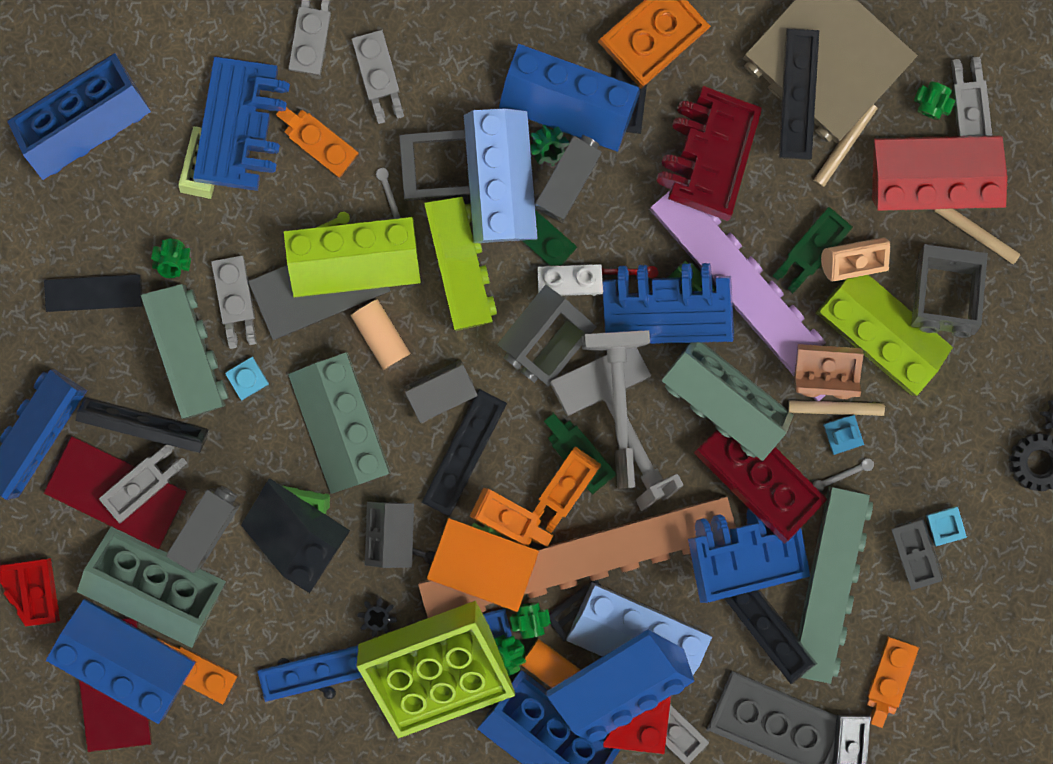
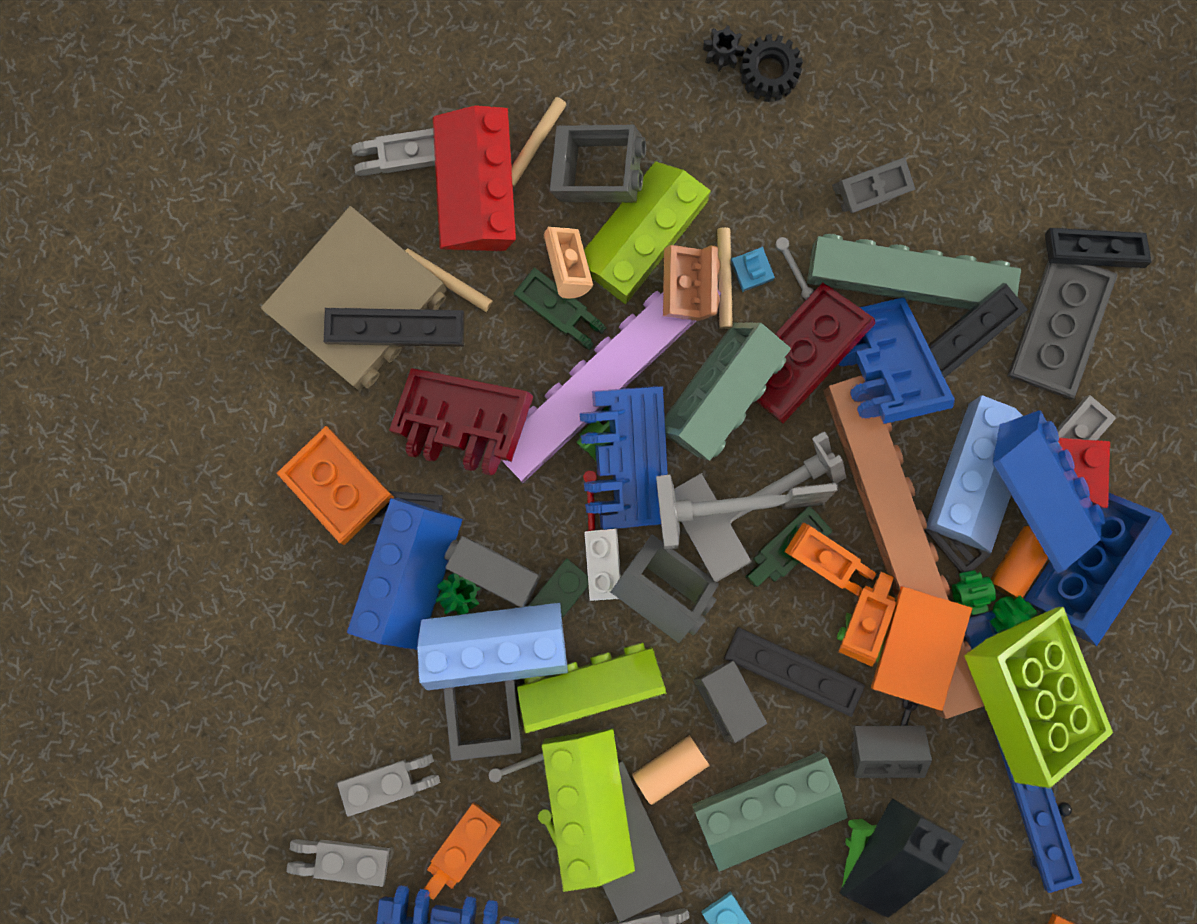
camera: 90 degrees left, 5 degrees down
black gear [357,597,397,638] -> none
orange hinge [867,636,919,728] -> none
green gear [914,81,956,120] -> none
medium azure plate [925,506,967,546] -> none

